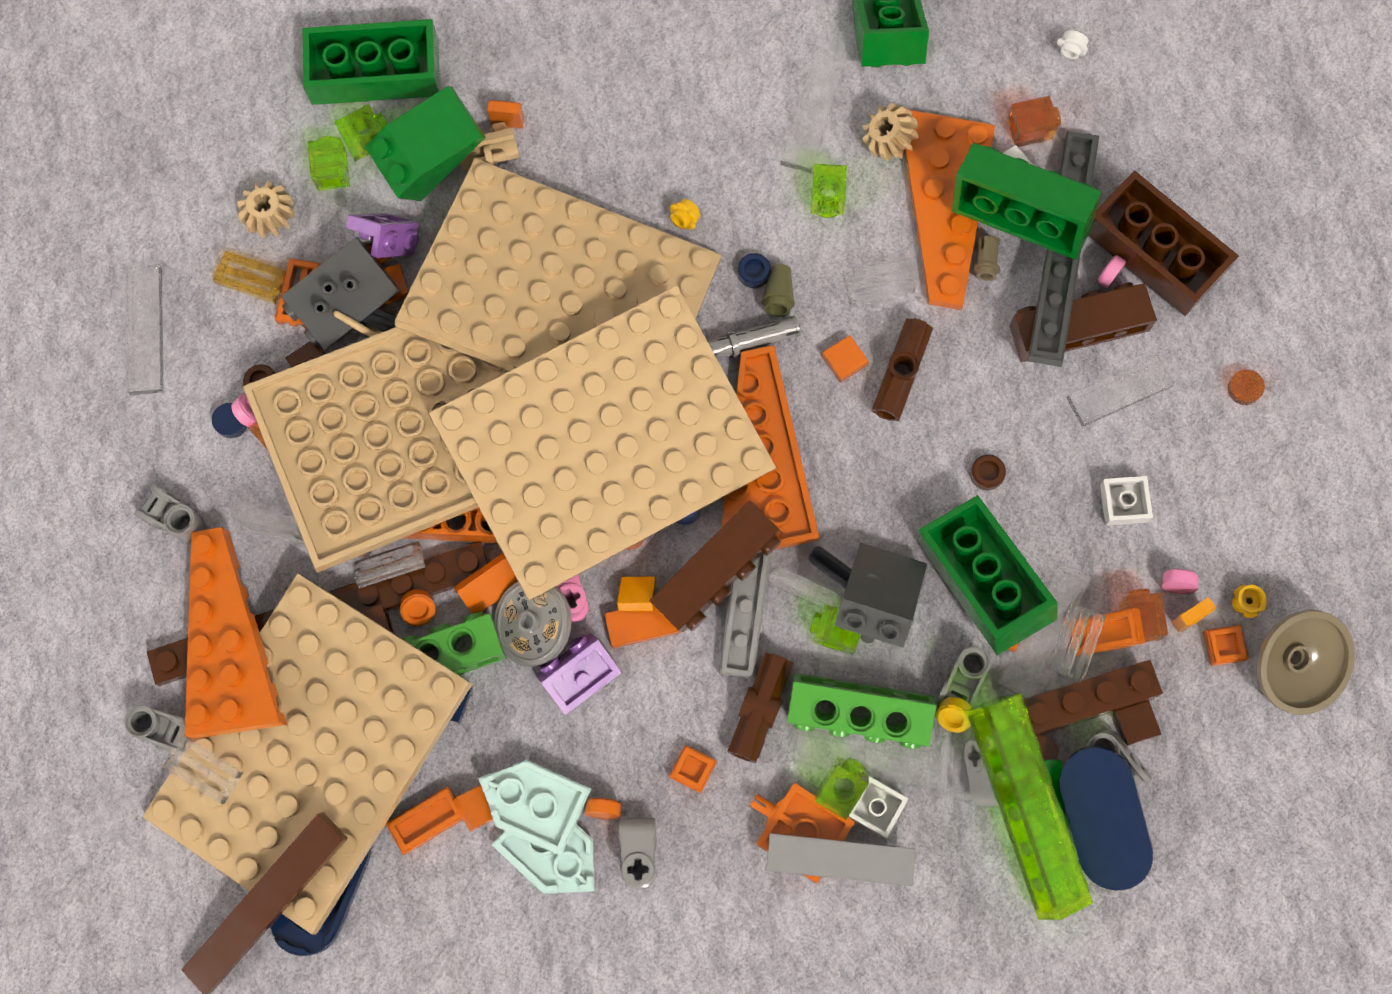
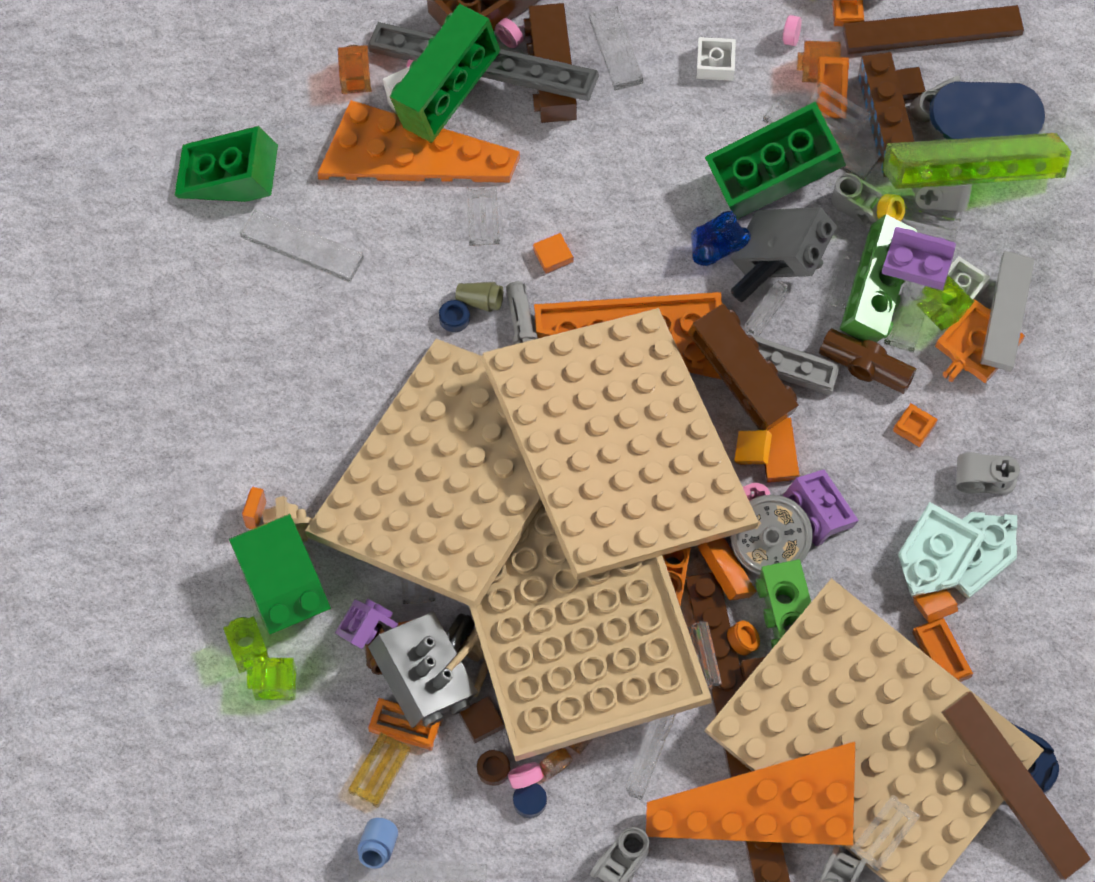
camera: 85 degrees left, 10 degrees down
tan gear [237,180,295,239] -> none
green brick [302,19,440,105] -> none
orange tile [584,798,621,820] -> none
yellow plate [670,199,701,230] -> none
clear neon green brick [809,604,860,656] -> none
clear neon green brick [811,164,847,218] -> none
tan gear [862,102,919,161] -> none
reddish brown piece [871,318,933,422] -> none
reddish brown tile [970,455,1006,491] -> none
dark tan pin [973,236,1000,281] -> none
white plate [1057,30,1089,59] -> none
light orange tile [1172,597,1216,632] -> none
none -> medium blue brick [357,818,398,869]
none -> clear blue piece [691,211,751,266]
none -> reddish brown tile [843,5,1024,54]
none -> medium lavender bracket [882,227,956,291]

